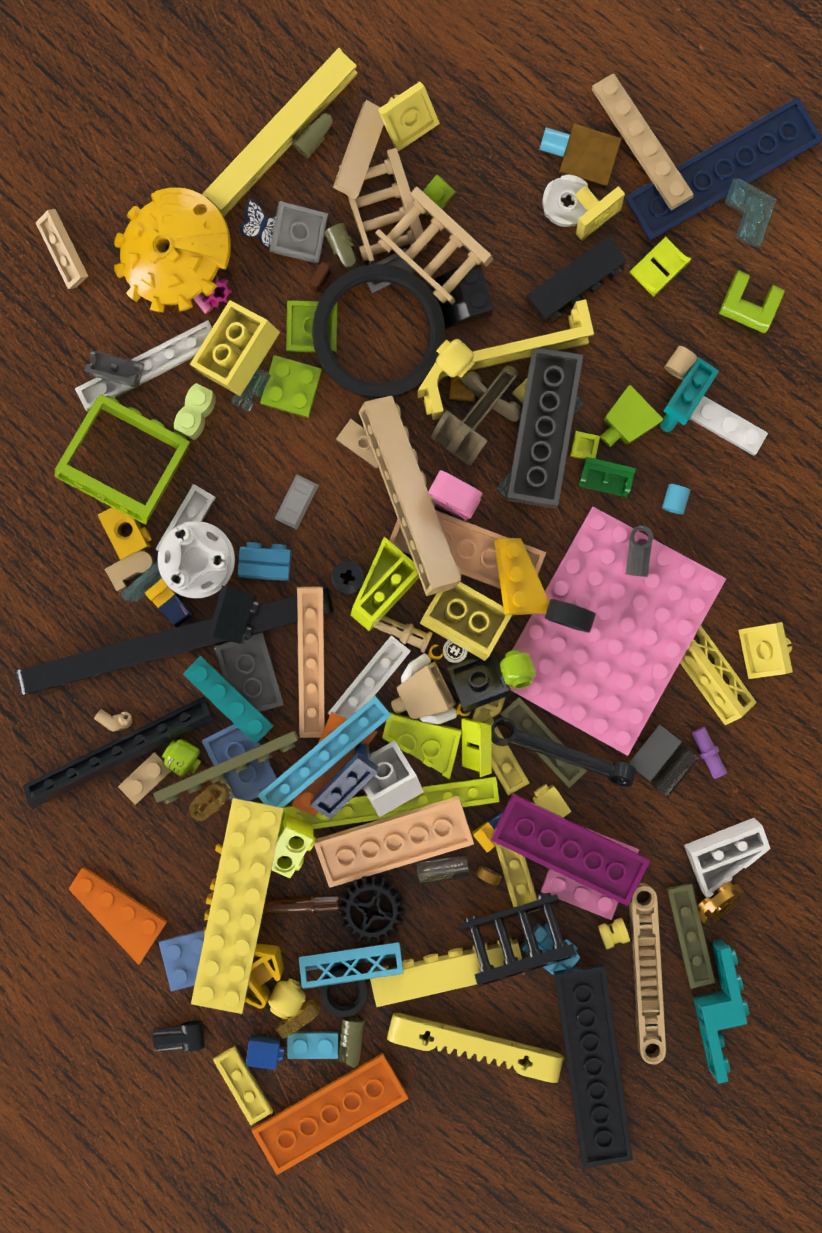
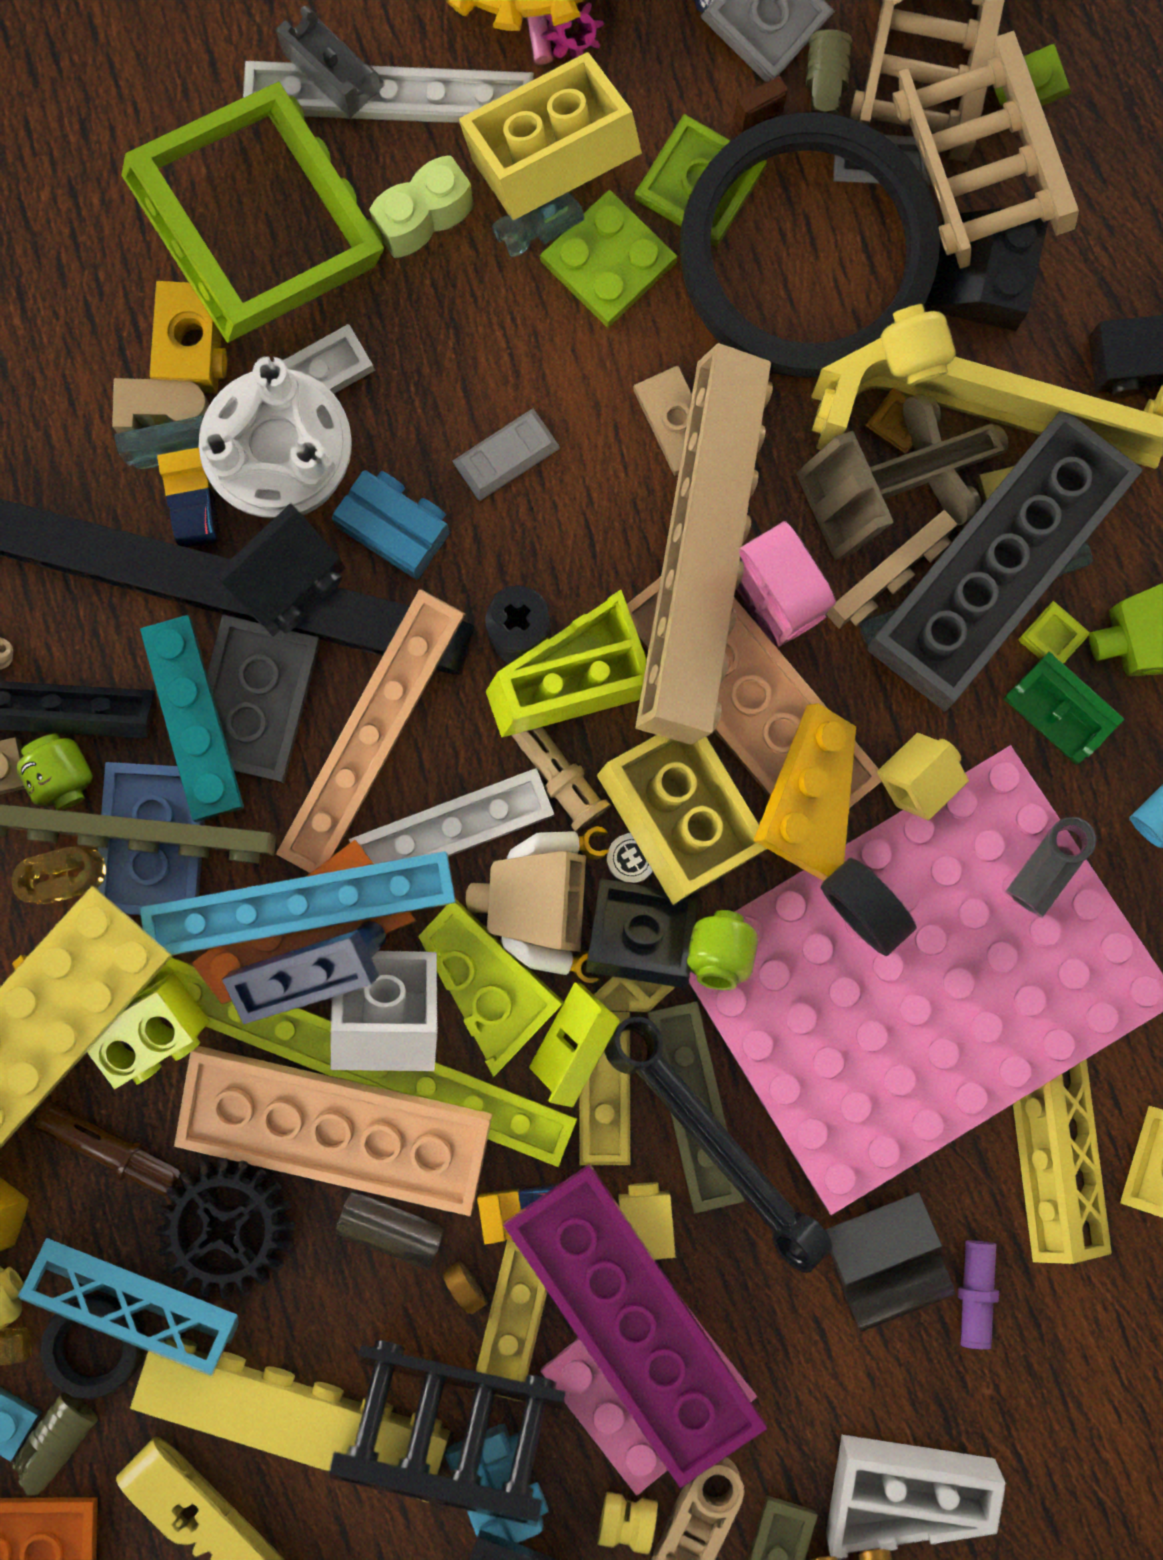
camera: 30 degrees right, 5 degrees down
none -> tan plate [826,510,957,629]
none -> light yellow brick [877,732,969,821]

